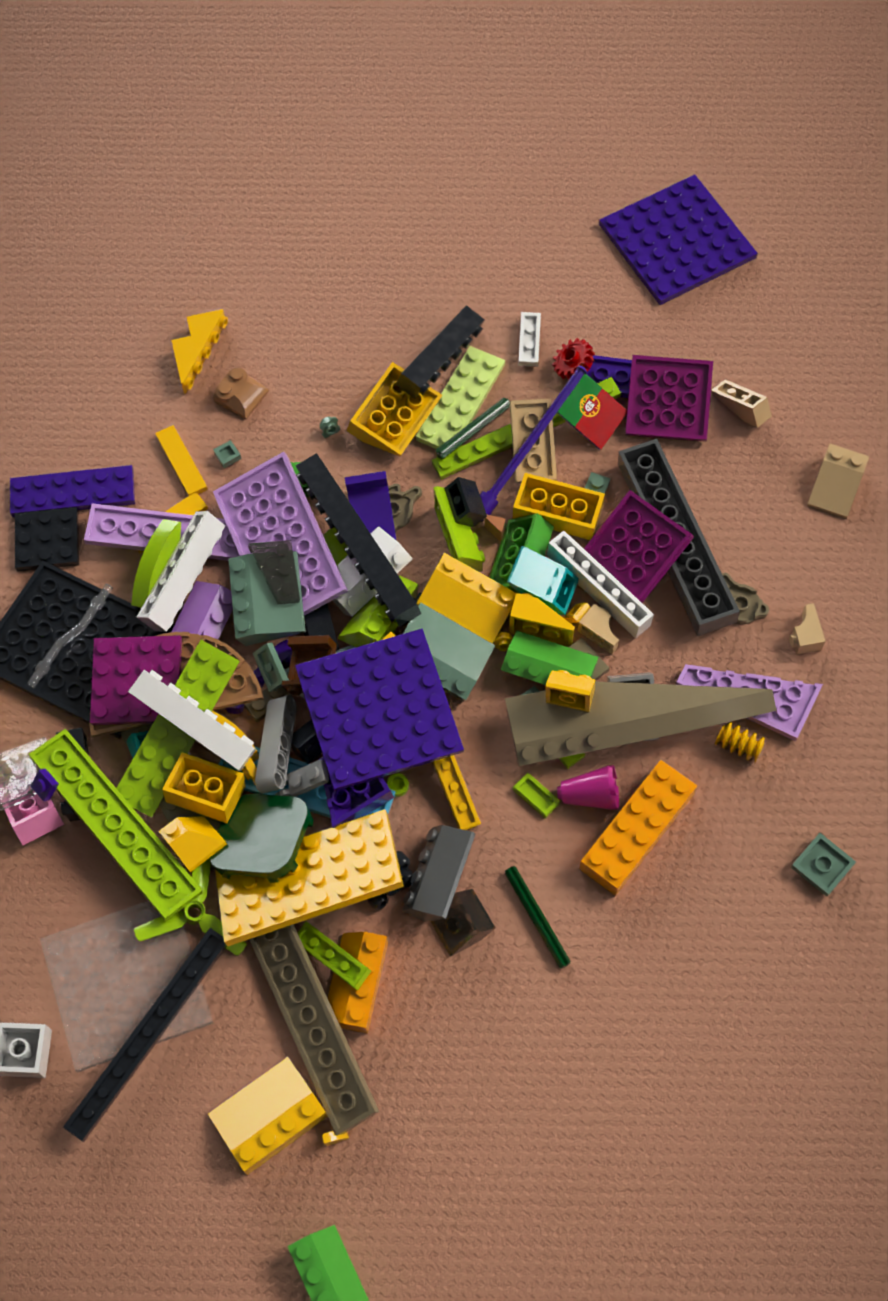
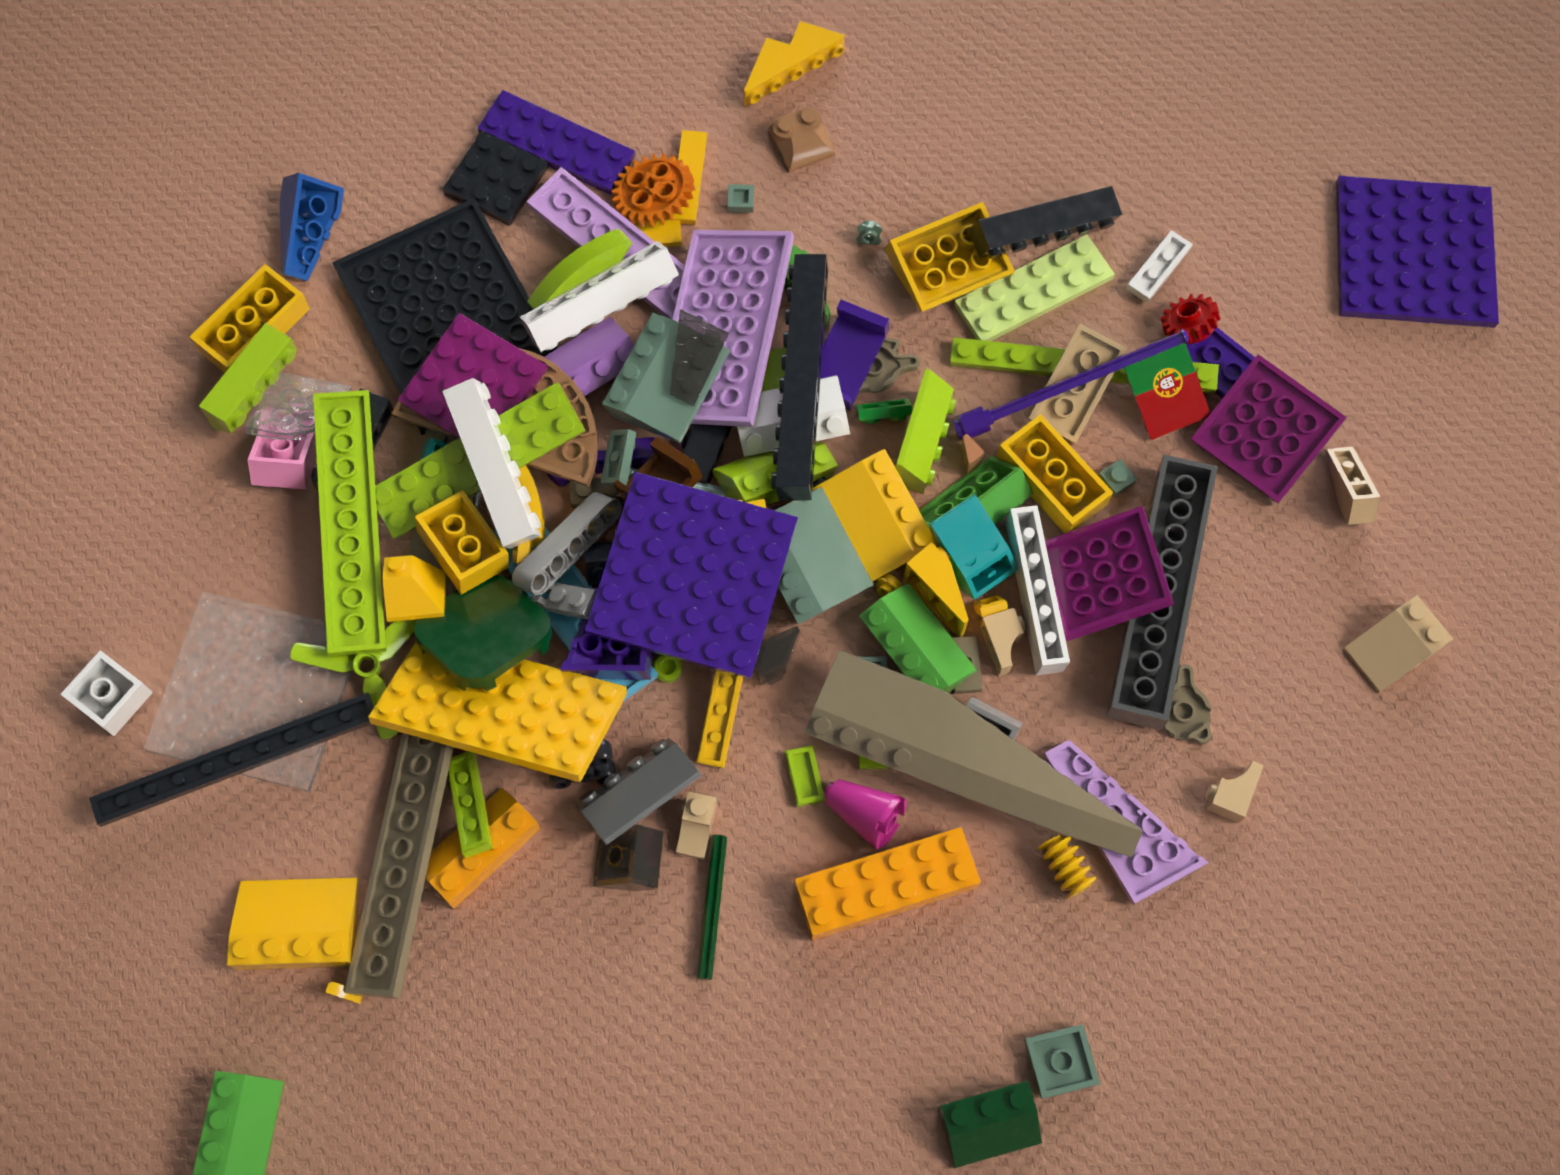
camera: 30 degrees right, 5 degrees up
clear bar [27,584,113,688] -> none
dark purple plate [30,768,59,802] -> none
dark green axle [435,398,510,459] -> none
black brick [444,477,487,527] -> none
yellow slope [545,670,595,712] -> none
none -> orange gear [612,153,695,228]
none -> tan arch [676,791,717,860]
none -> clear smoke slope [754,626,800,685]
none -> green plate [855,398,912,424]
none -> dark green slope [937,1081,1042,1168]

